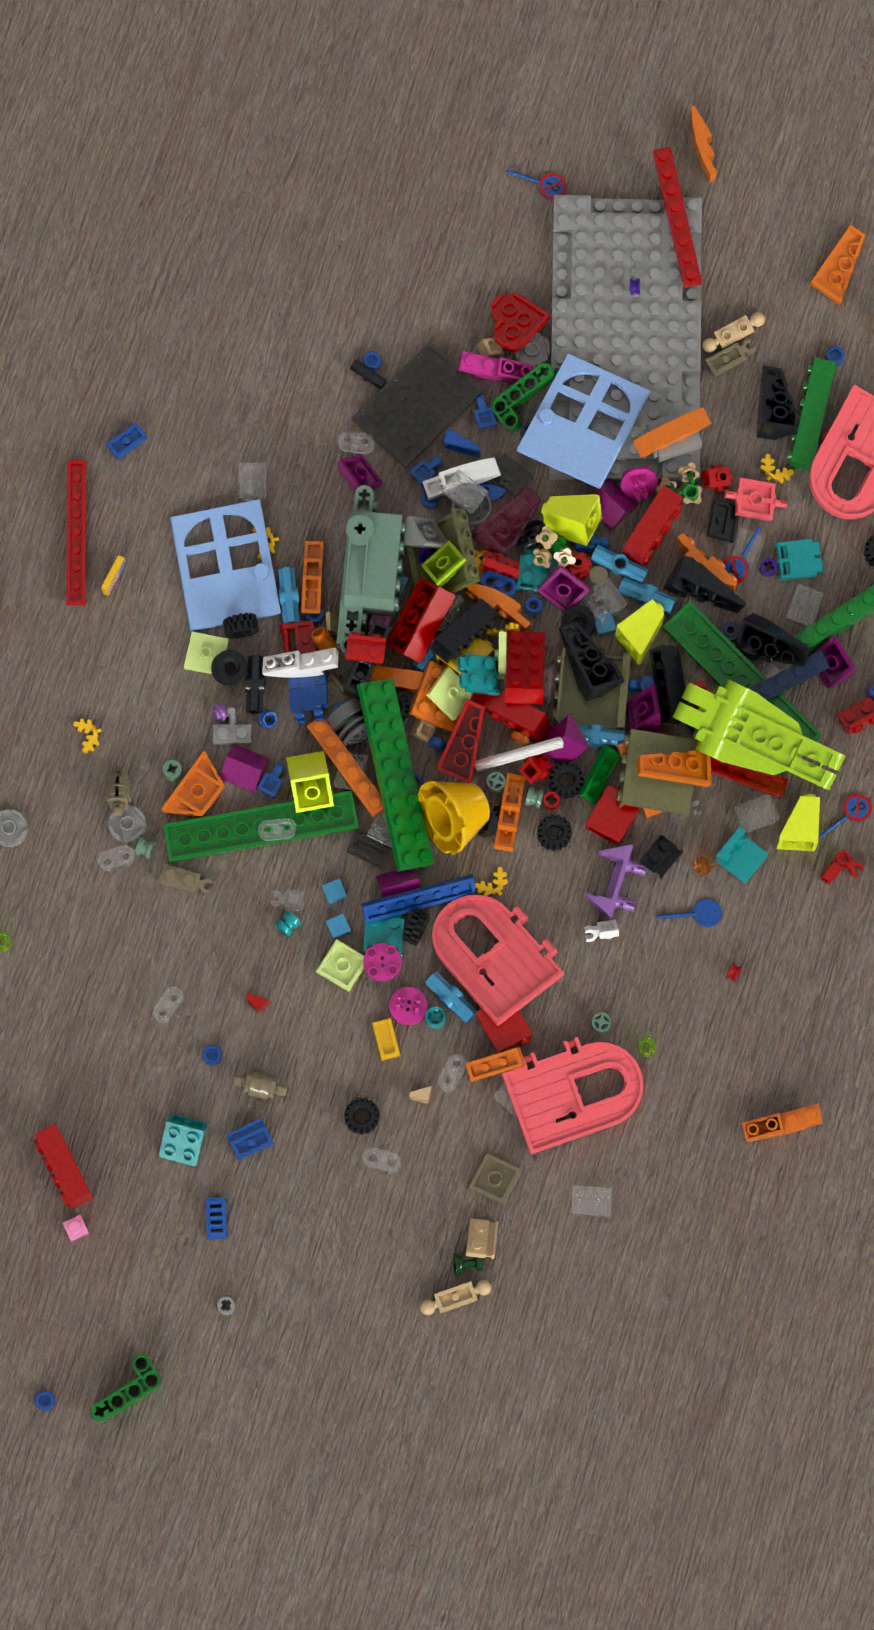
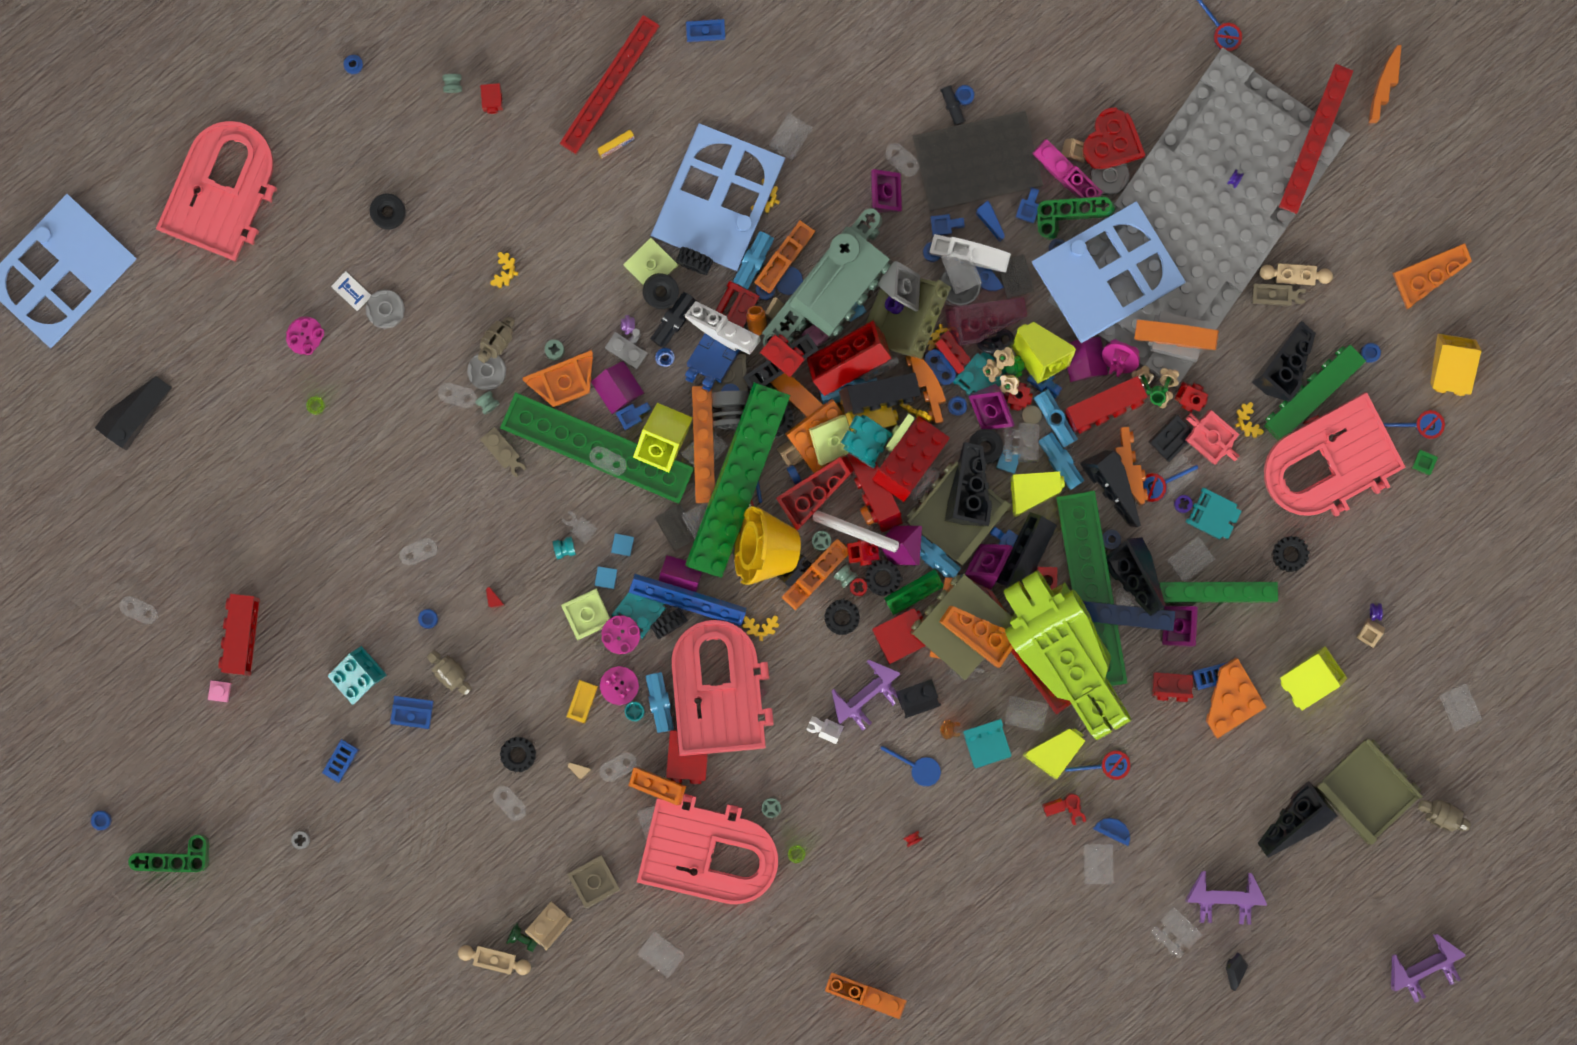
camera: 30 degrees right, 10 degrees up
lime slope [421,540,466,587] -> none
none -> blue piece [776,267,803,295]

